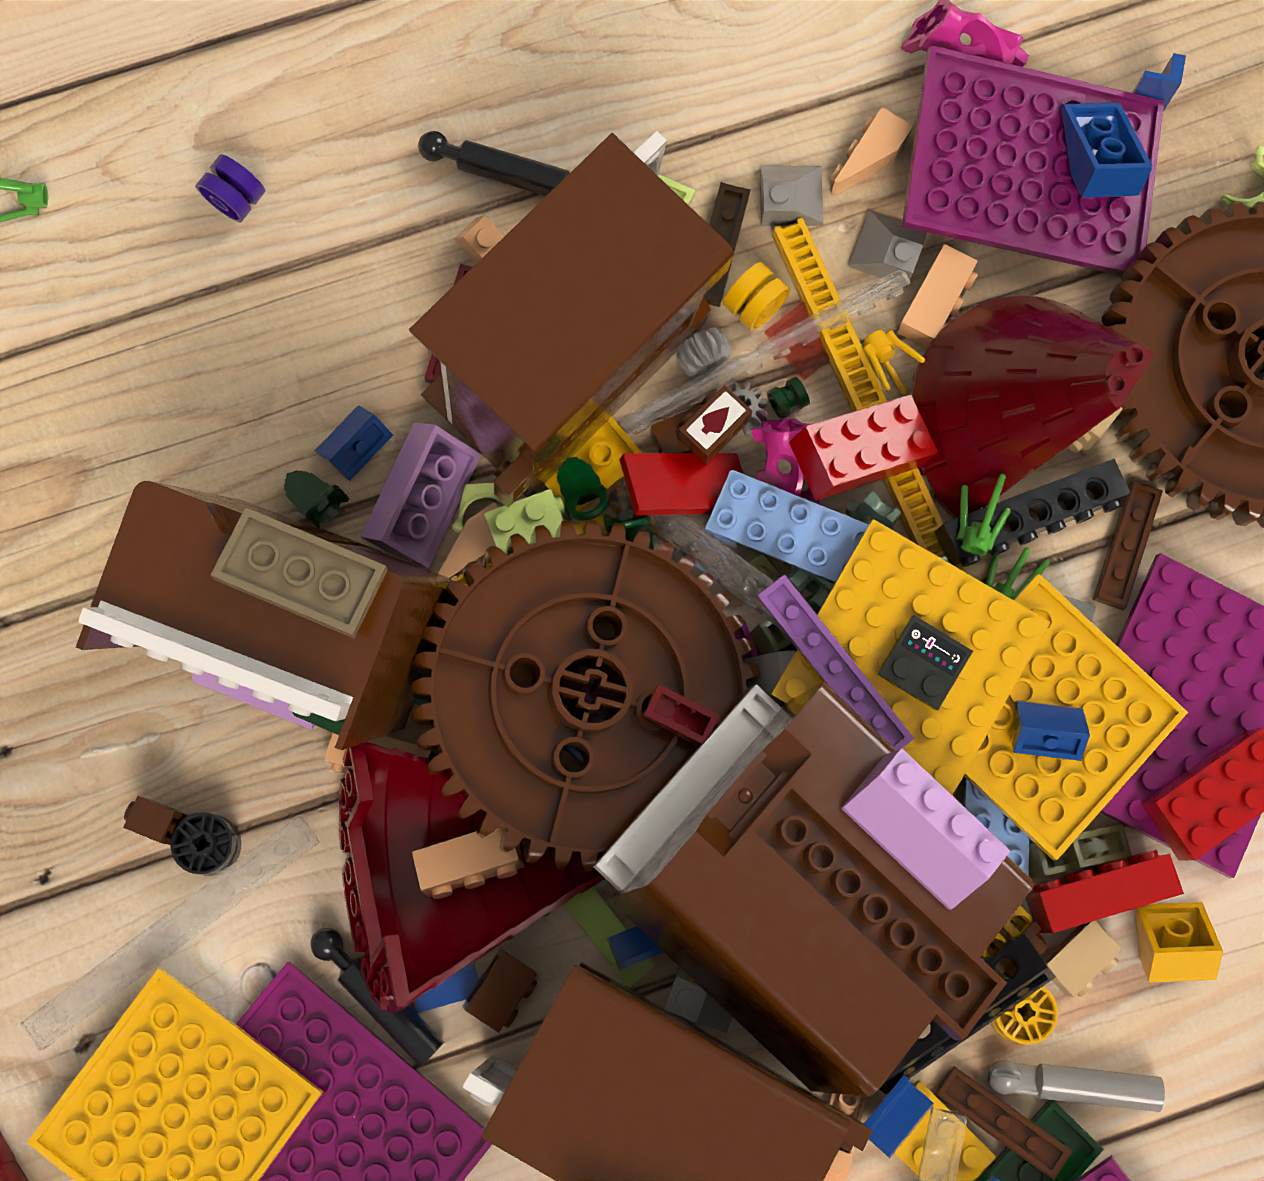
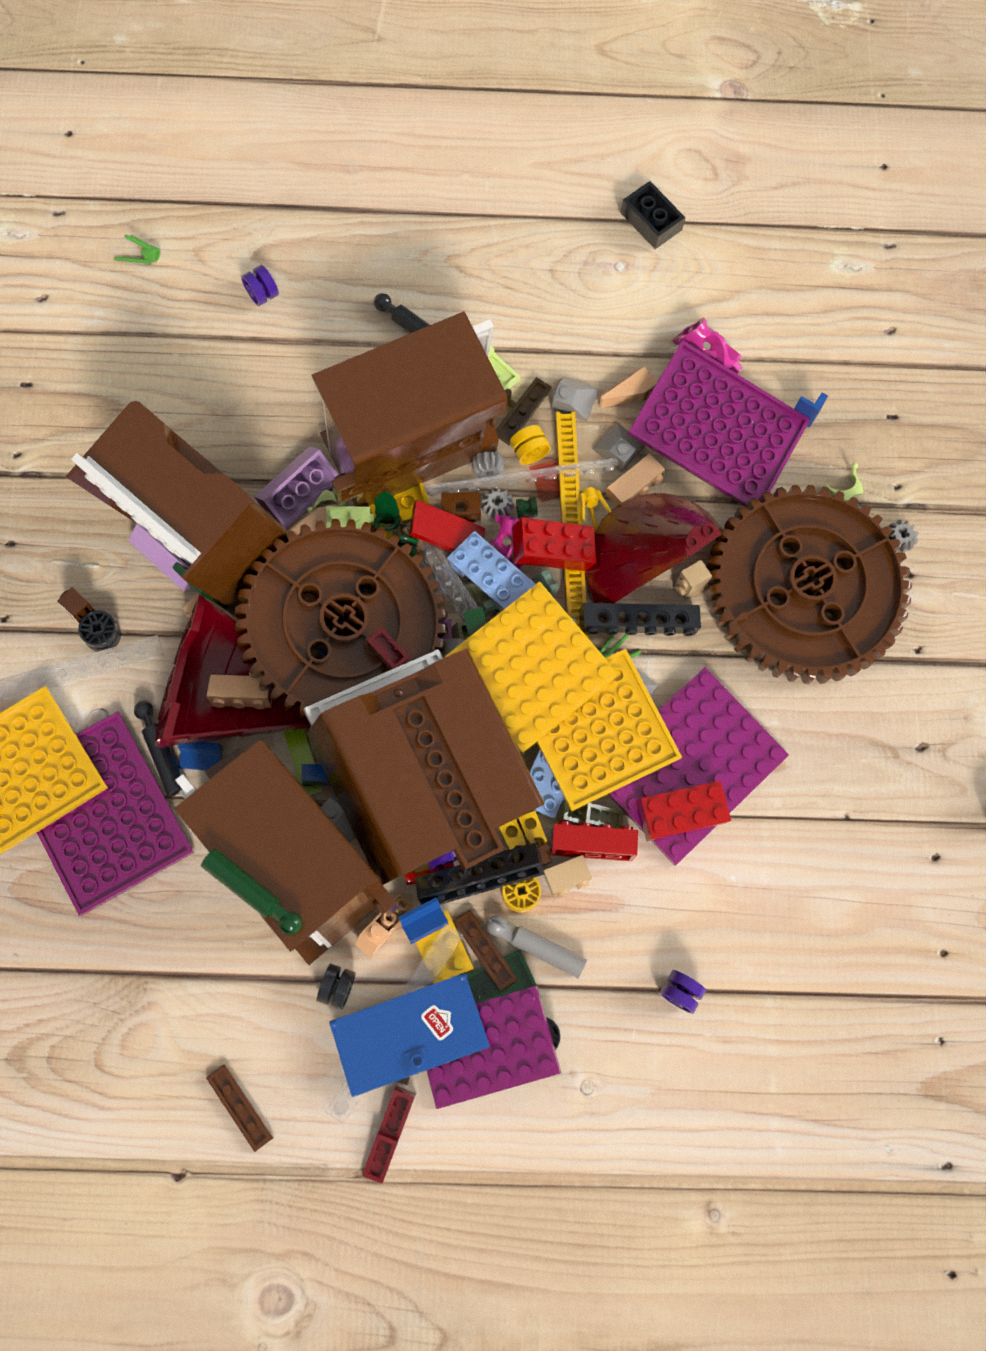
camera: 15 degrees right, 5 degrees down
dark tan plate [211,507,388,639] -> none
dark green piece [284,470,349,528] -> none
blue panel [315,405,393,481] -> none
brick [678,385,753,465] -> none
medium lavender plate [757,574,915,750] -> none
lavender slope [841,748,1010,910] -> none
pearl dark grey plate [877,615,973,710] -> none
bright green plant [957,473,1011,555] -> none
blue panel [1012,701,1090,761] -> none
blue slope [1061,103,1153,198] -> none
reddish brown tile [1092,480,1163,610] -> none
yellow slope [1135,902,1223,982] -> none

